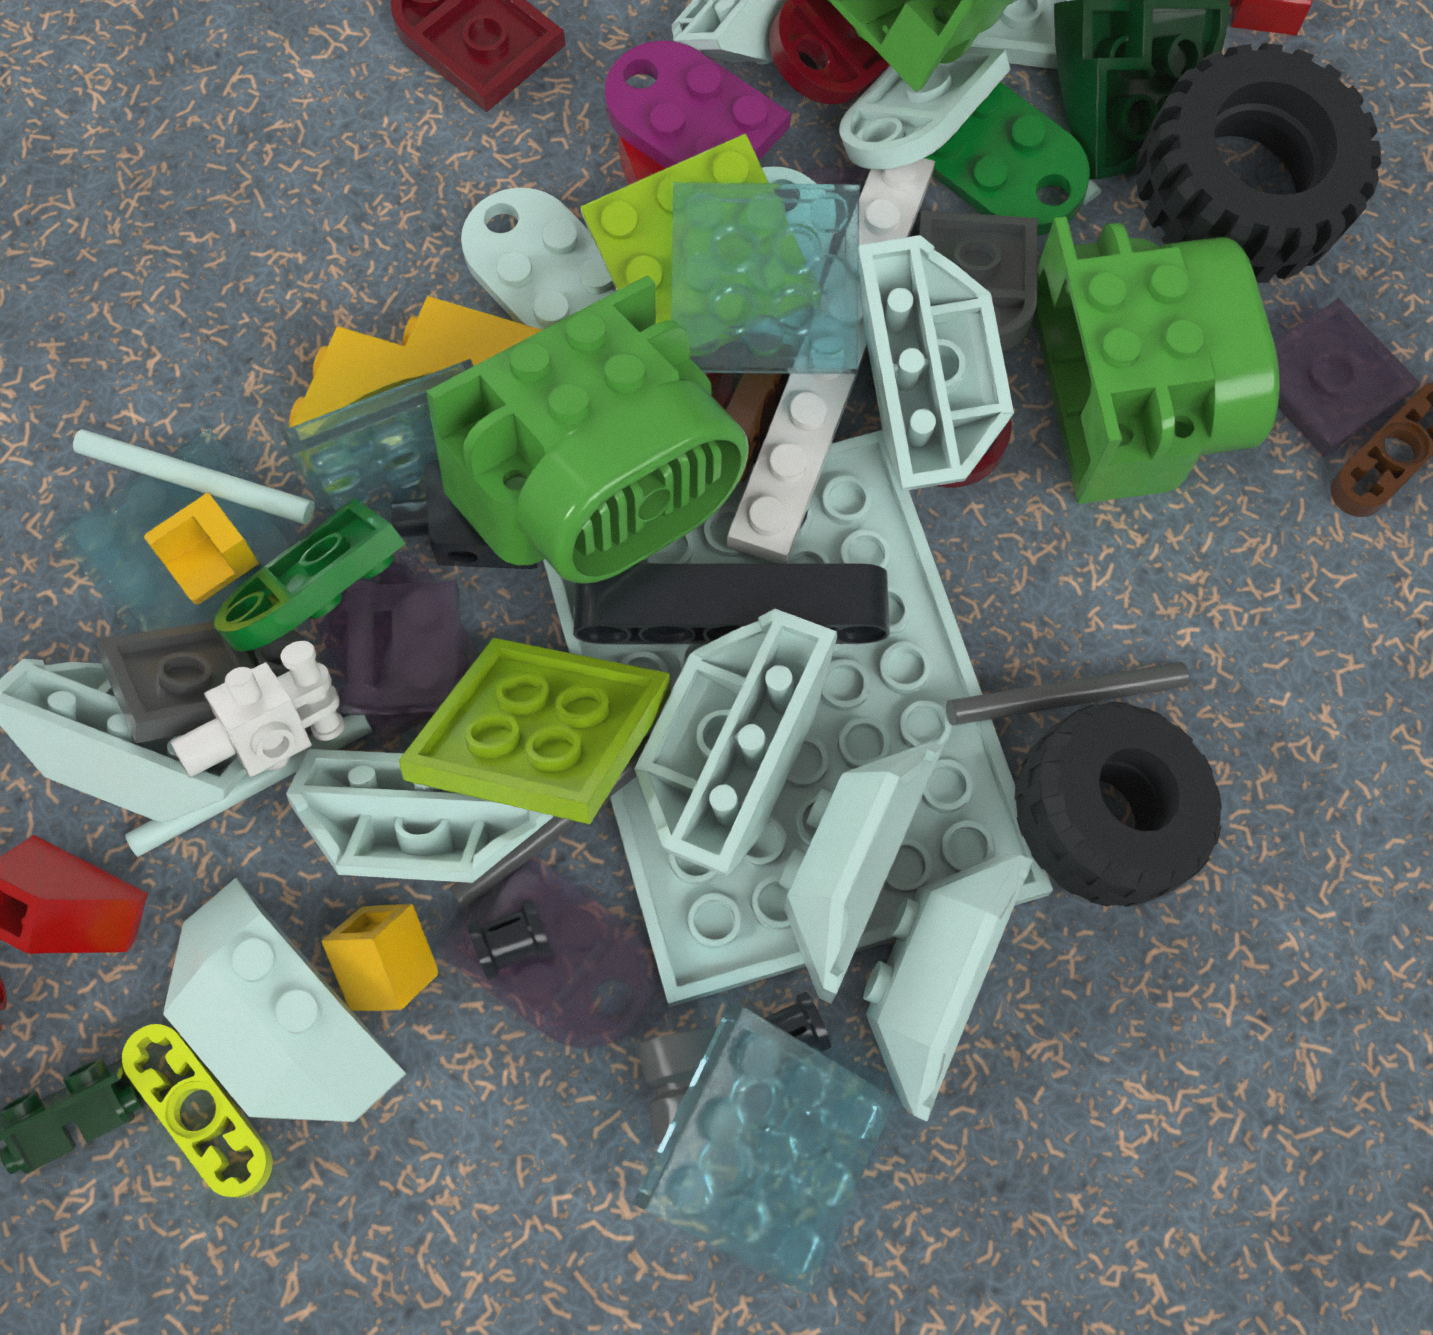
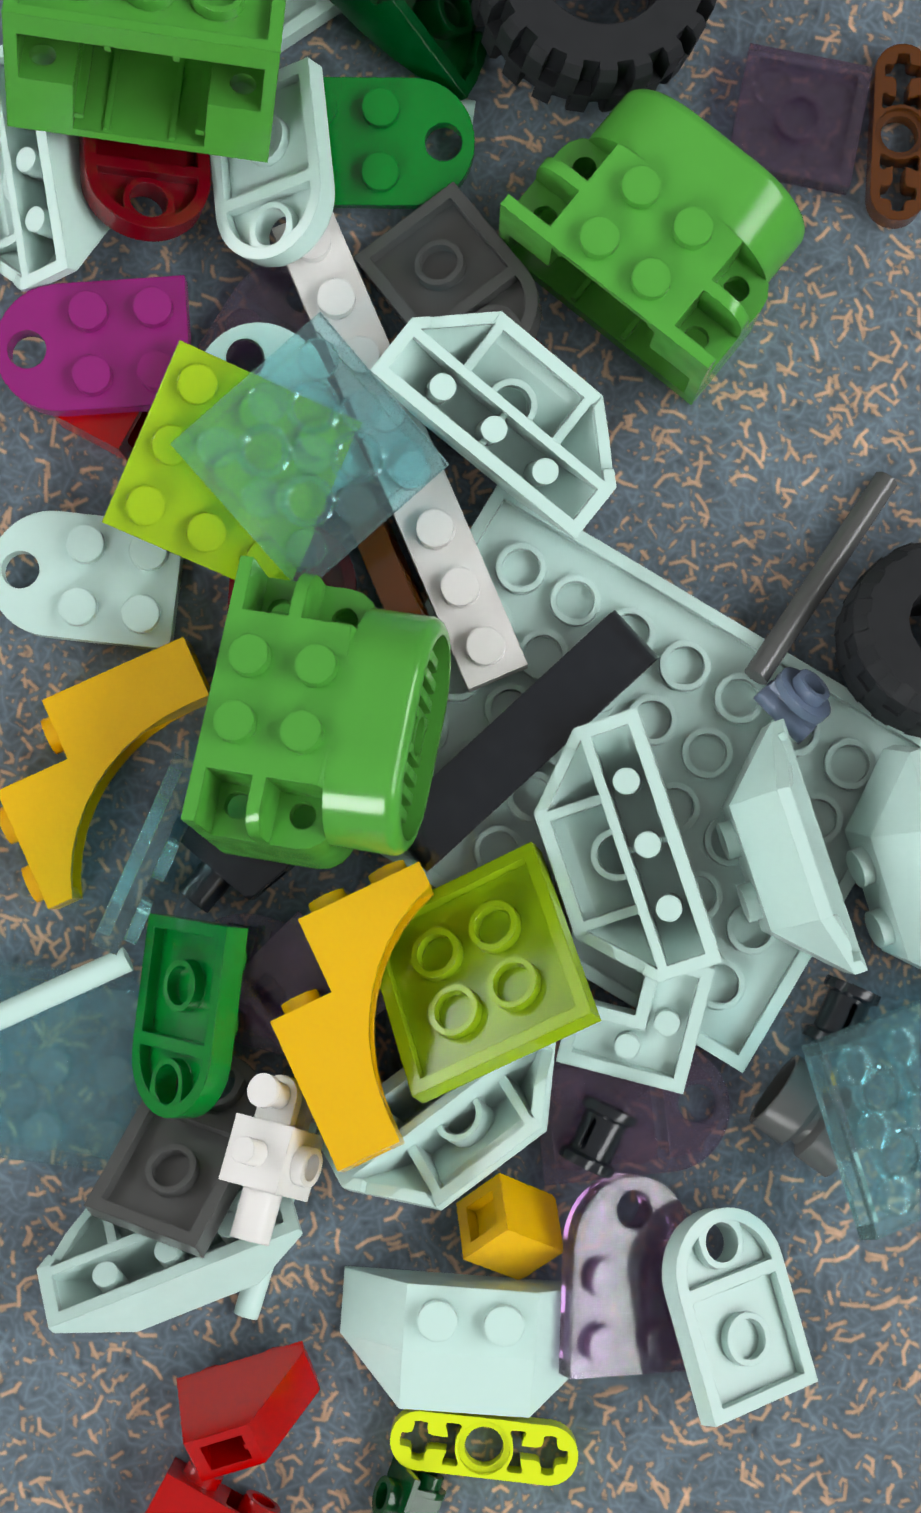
camera: 40 degrees left, 15 degrees up
yellow panel [144,492,260,605] -> none
none -> yellow arch [270,860,434,1172]
none -> light aqua plate [556,965,715,1094]
none -> clear purple plate [559,1173,687,1380]
none -> light aqua plate [662,1207,818,1427]
none -> sand blue plate [753,667,831,744]

